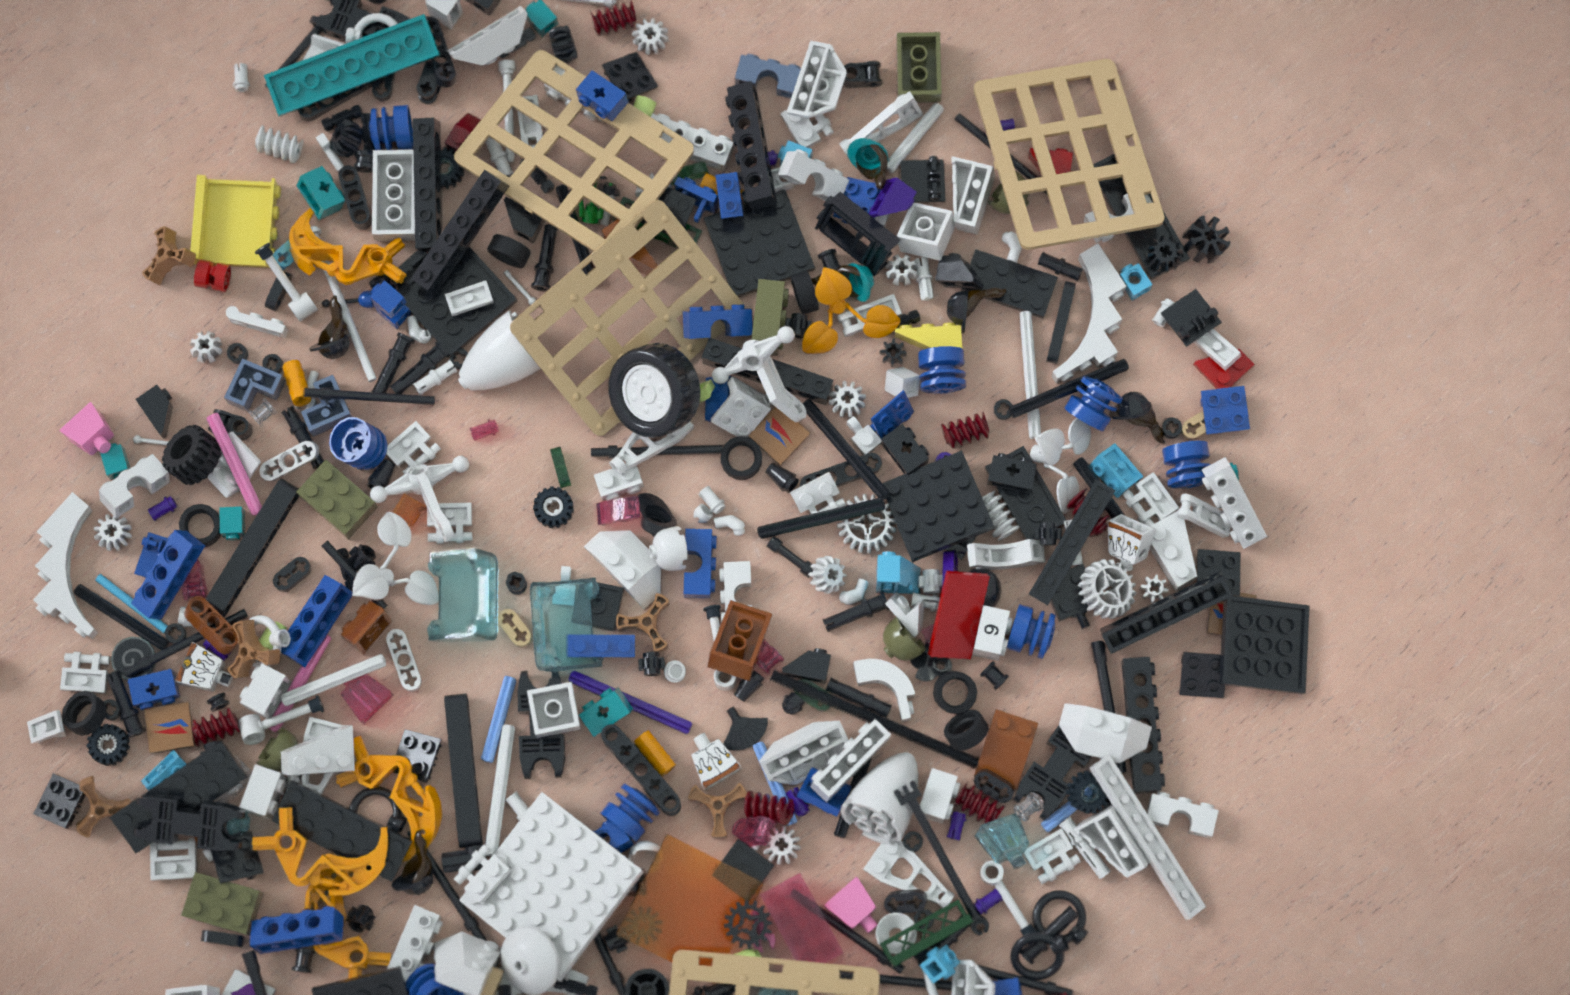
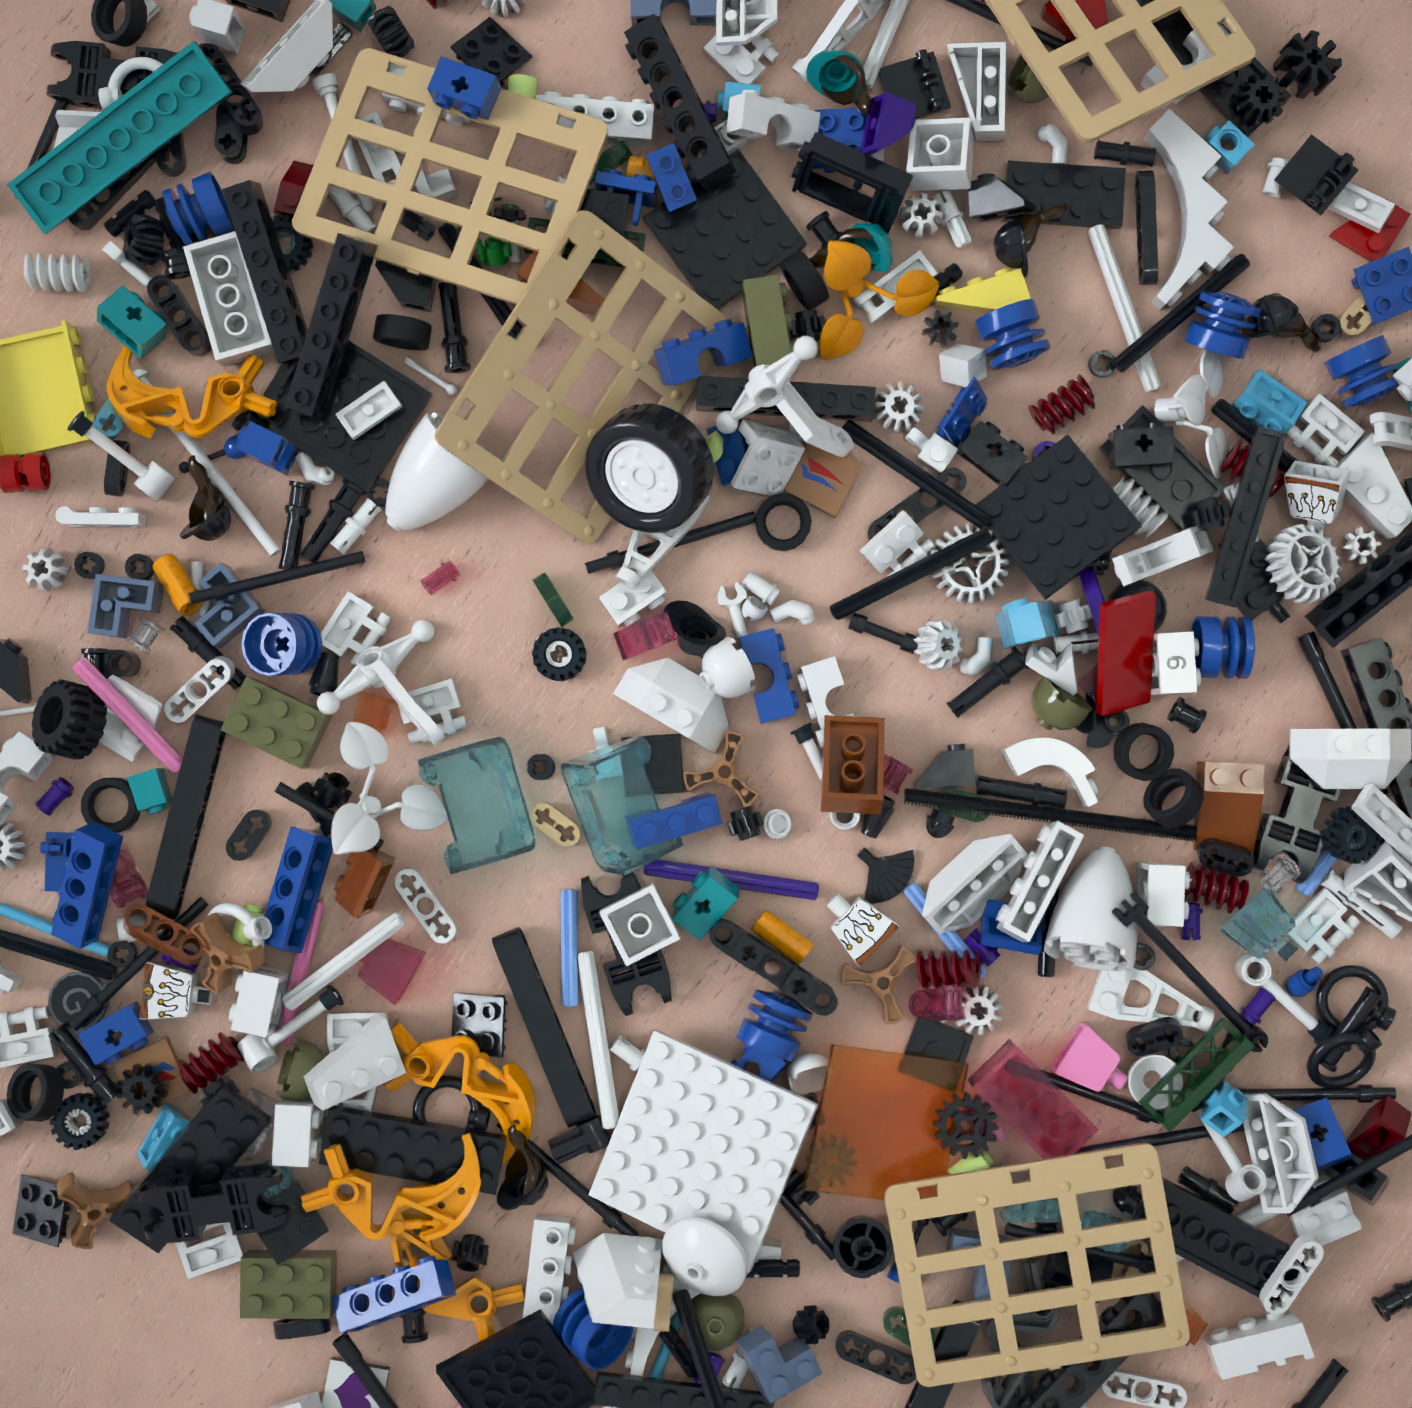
camera: 15 degrees left, 10 degrees up
black bush [207,693,230,712] -> none
white plate [454,845,512,904] -> none
black cone [765,463,799,493] -> none
none -> black gear [116,1063,169,1114]
none -> white panel [416,169,459,202]
none -> white bar [717,582,748,639]
none -> blue cylinder [1286,966,1323,997]

